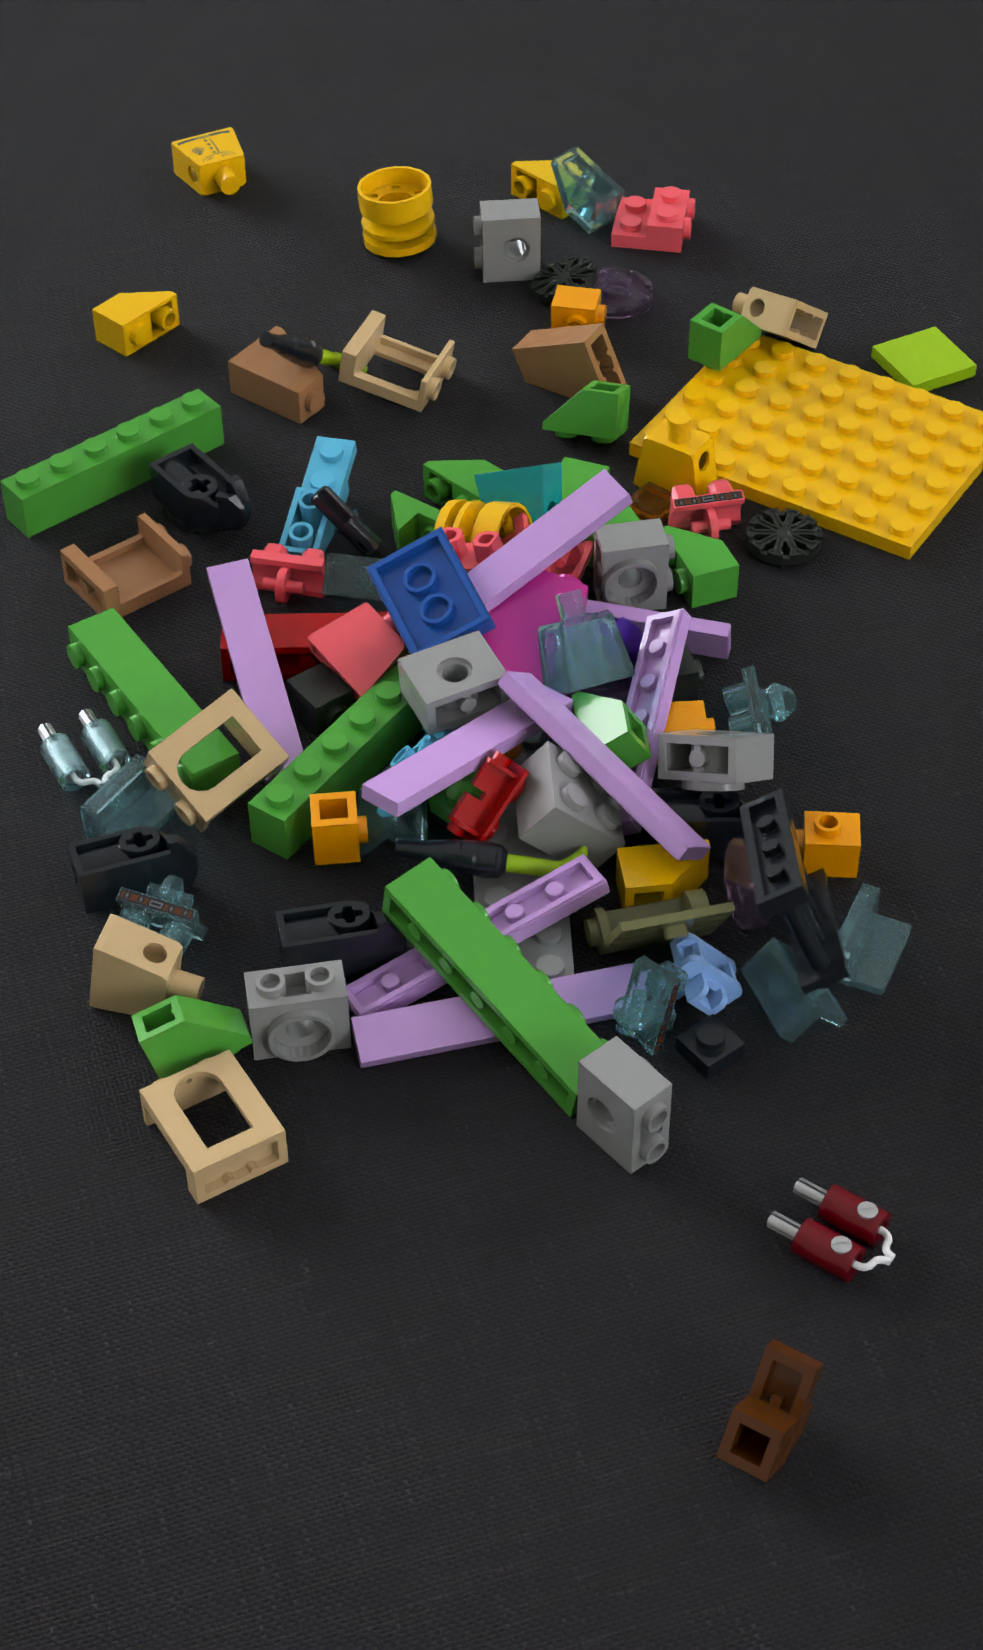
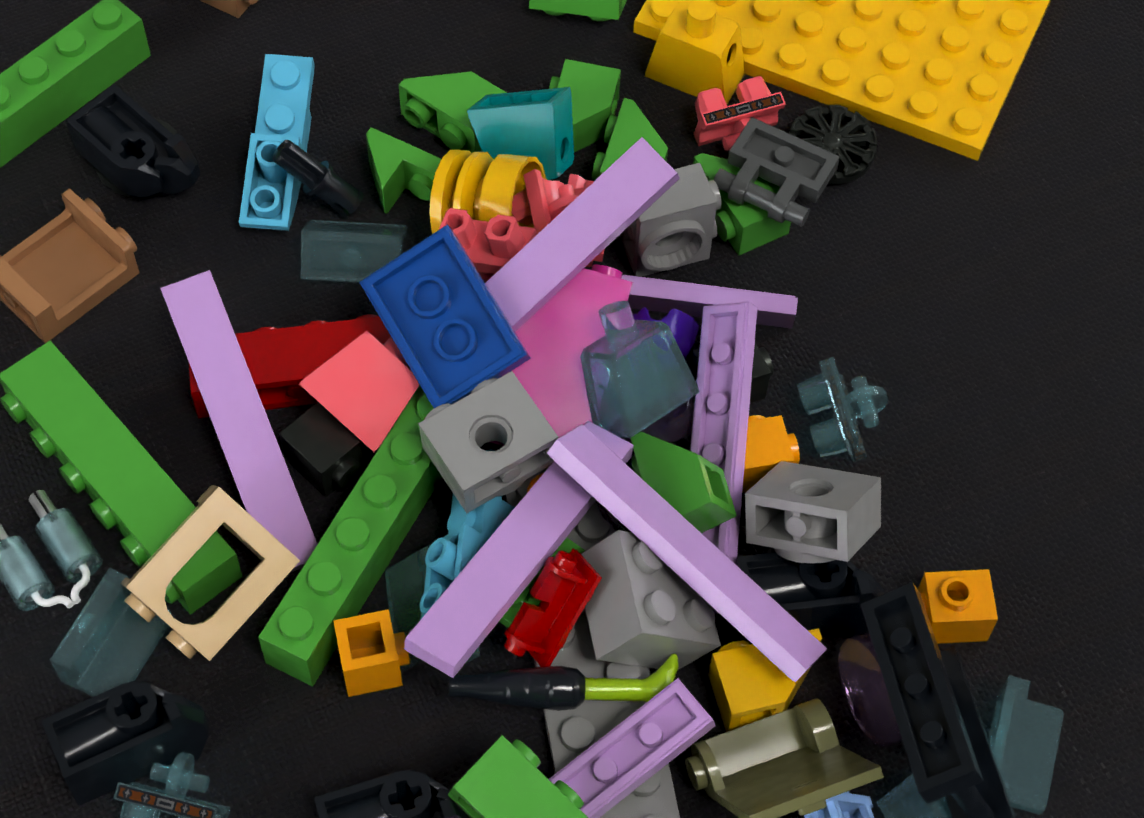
camera: 10 degrees left, 15 degrees up
coral hips [250,543,327,604] -> none
clear orange tile [630,481,671,522] -> none
none -> dark grey plate [714,117,840,227]

